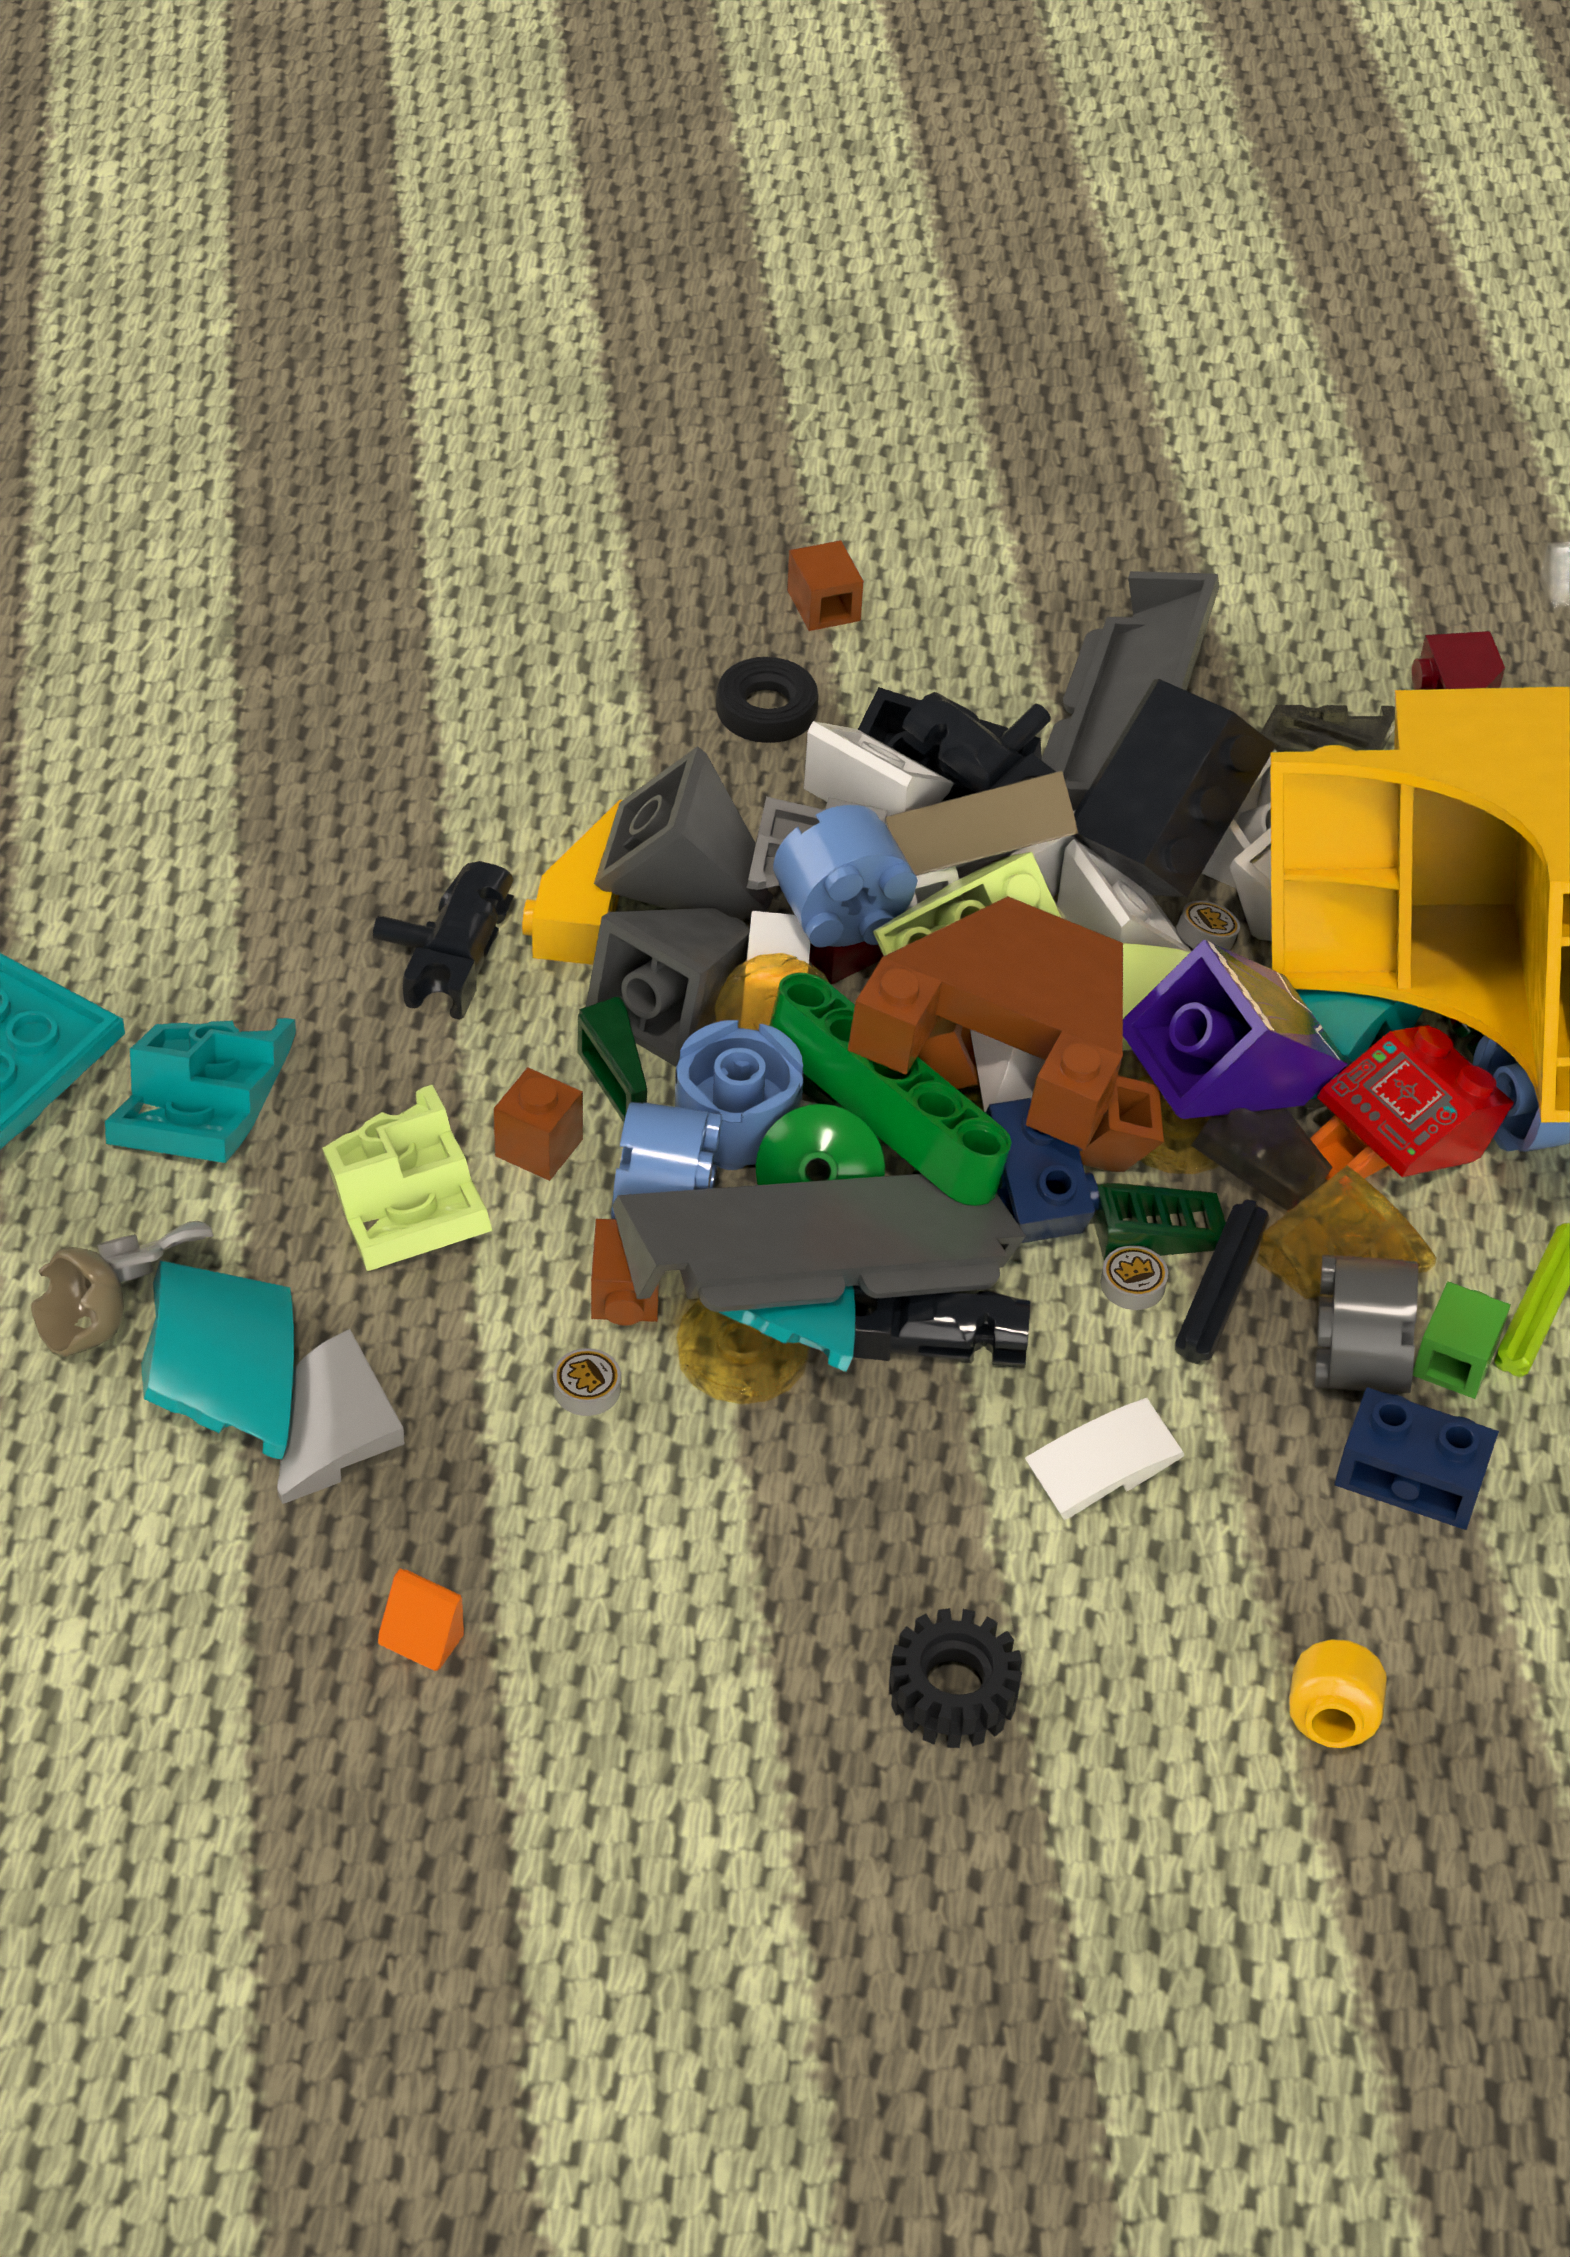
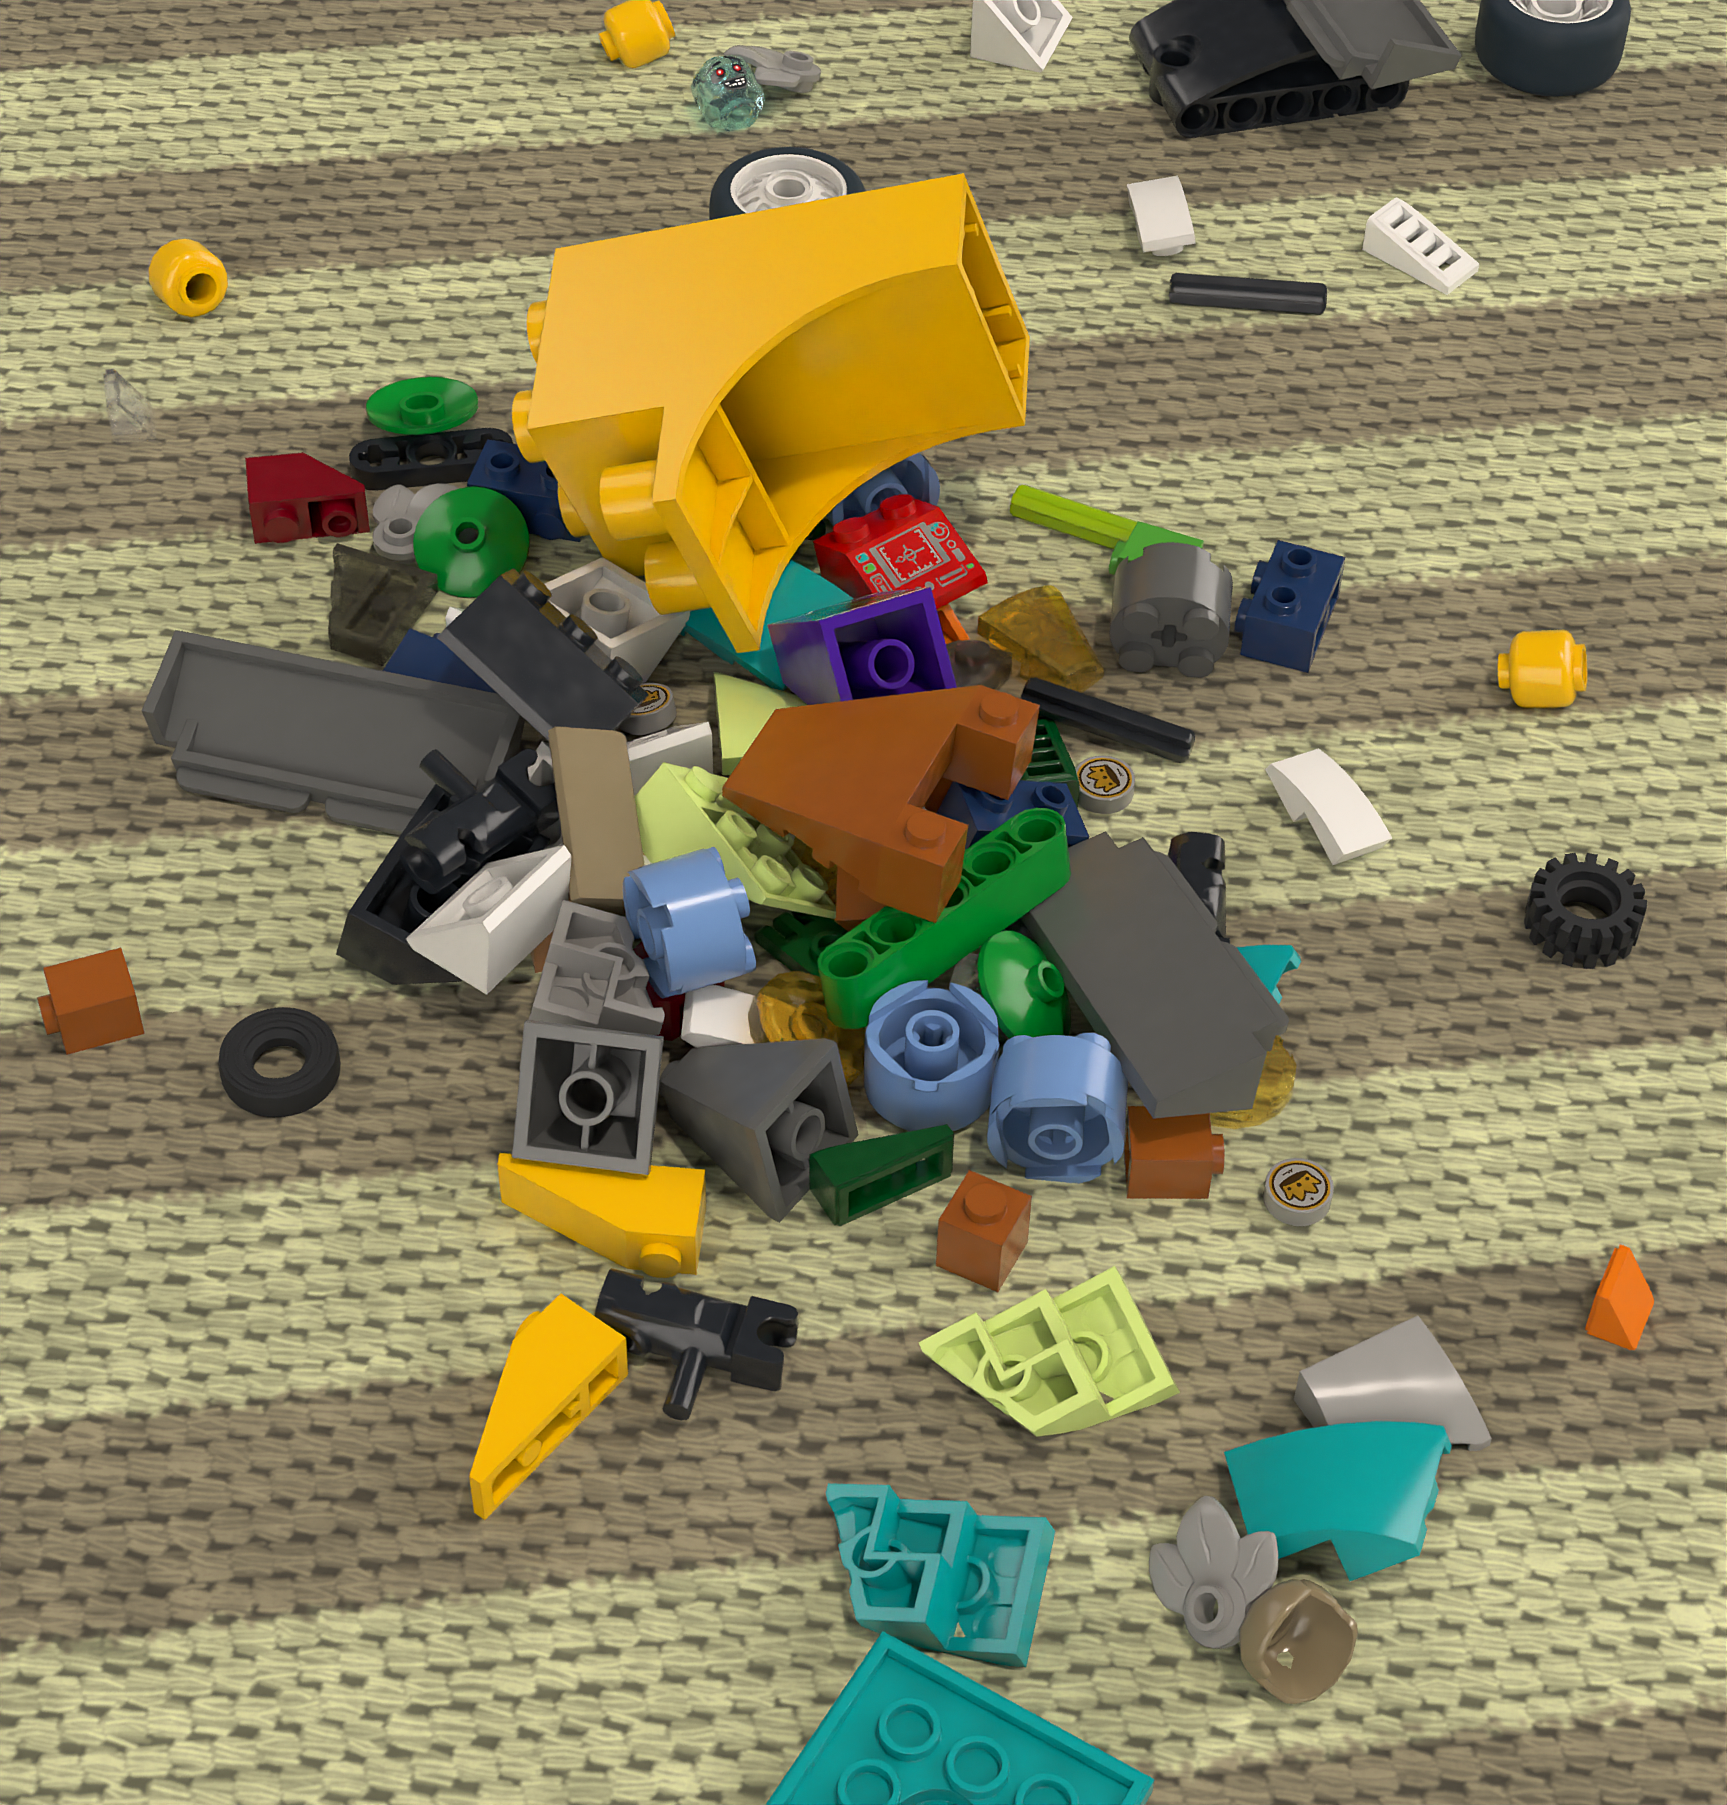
camera: 90 degrees left, 0 degrees up
none -> yellow slope [469,1293,628,1520]

